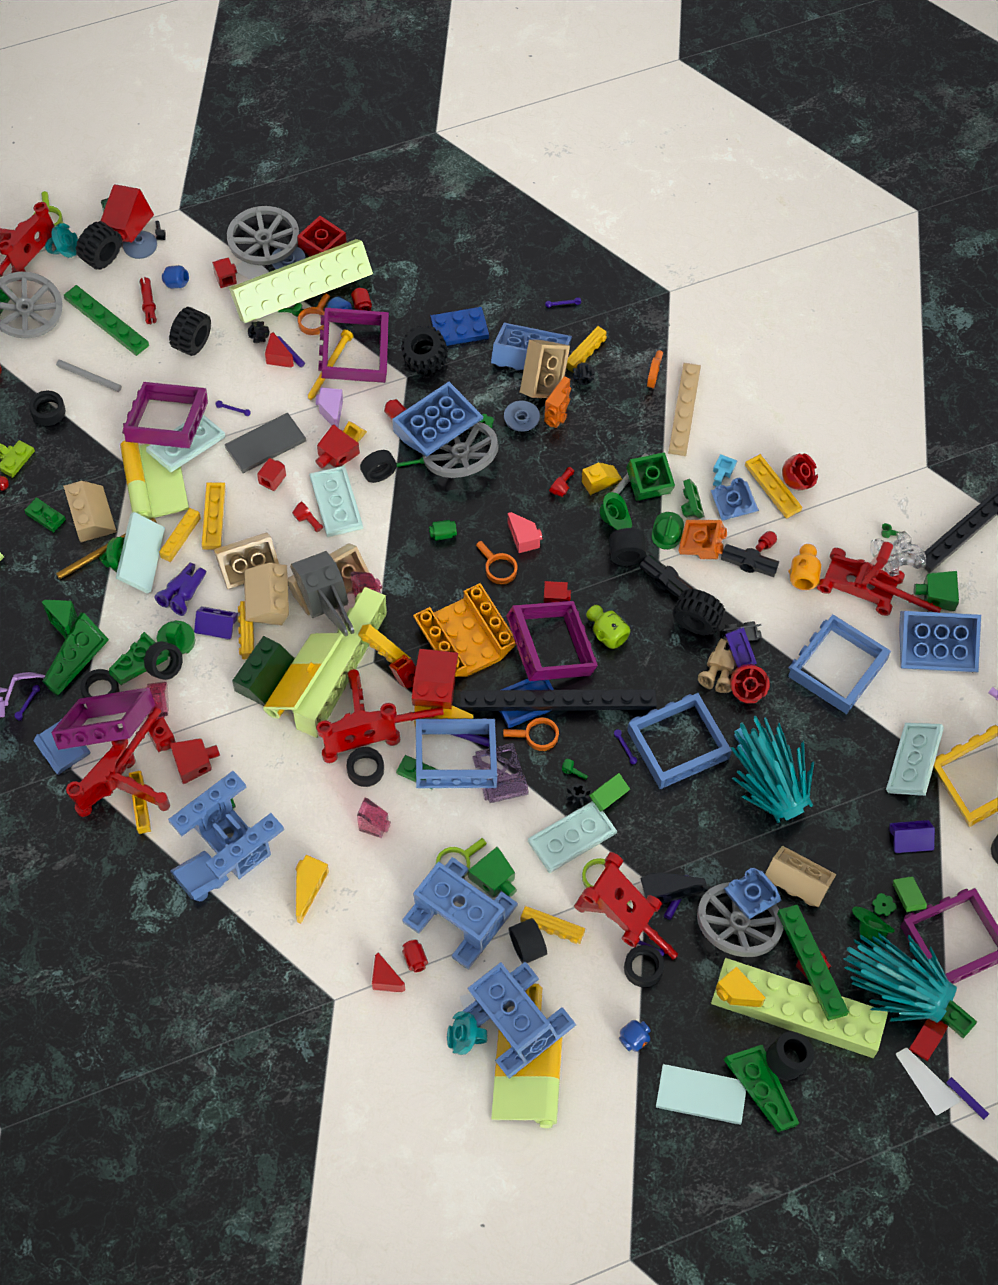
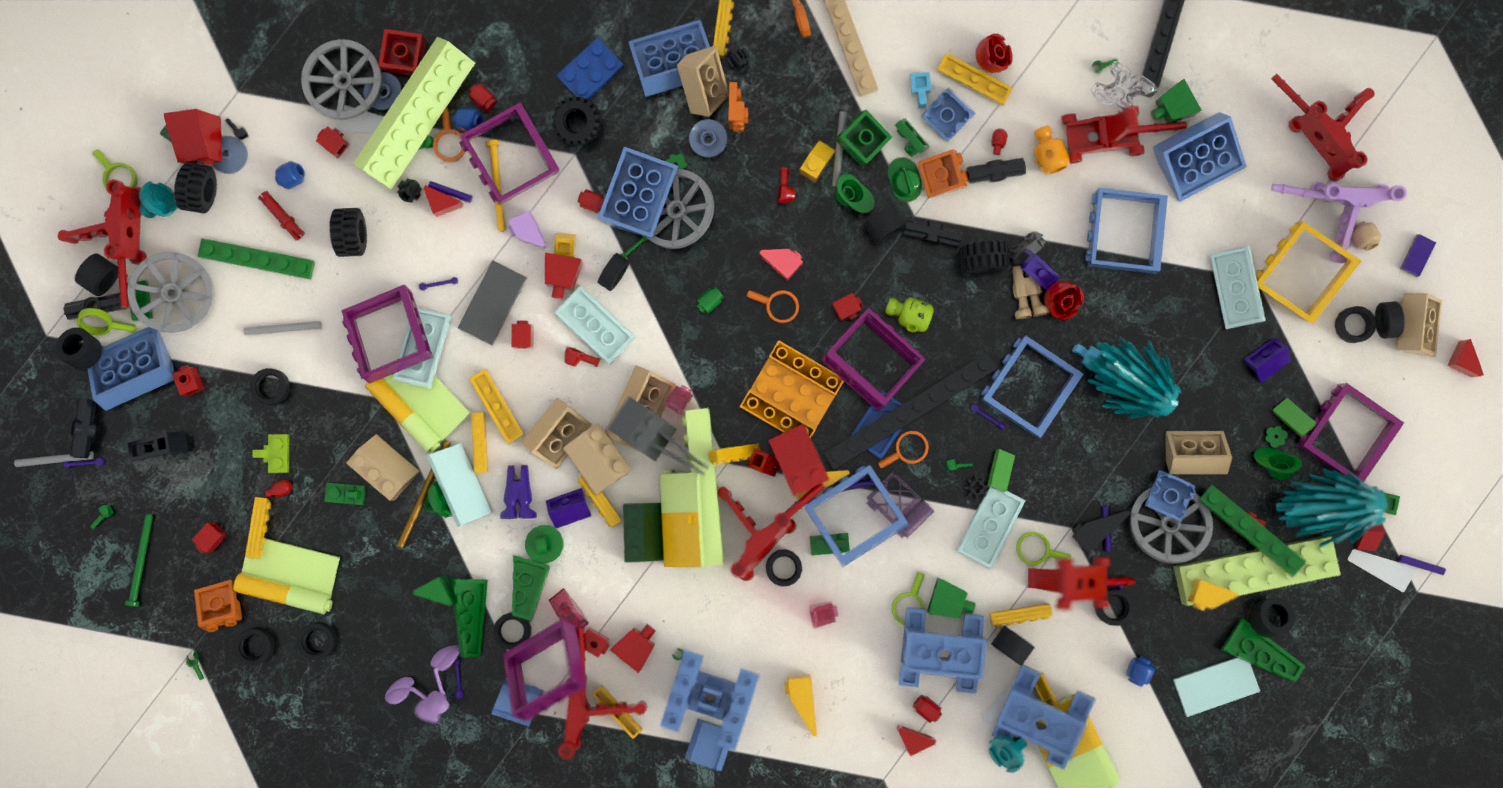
camera: 25 degrees left, 25 degrees up
black tyre [144,641,183,680] -> none

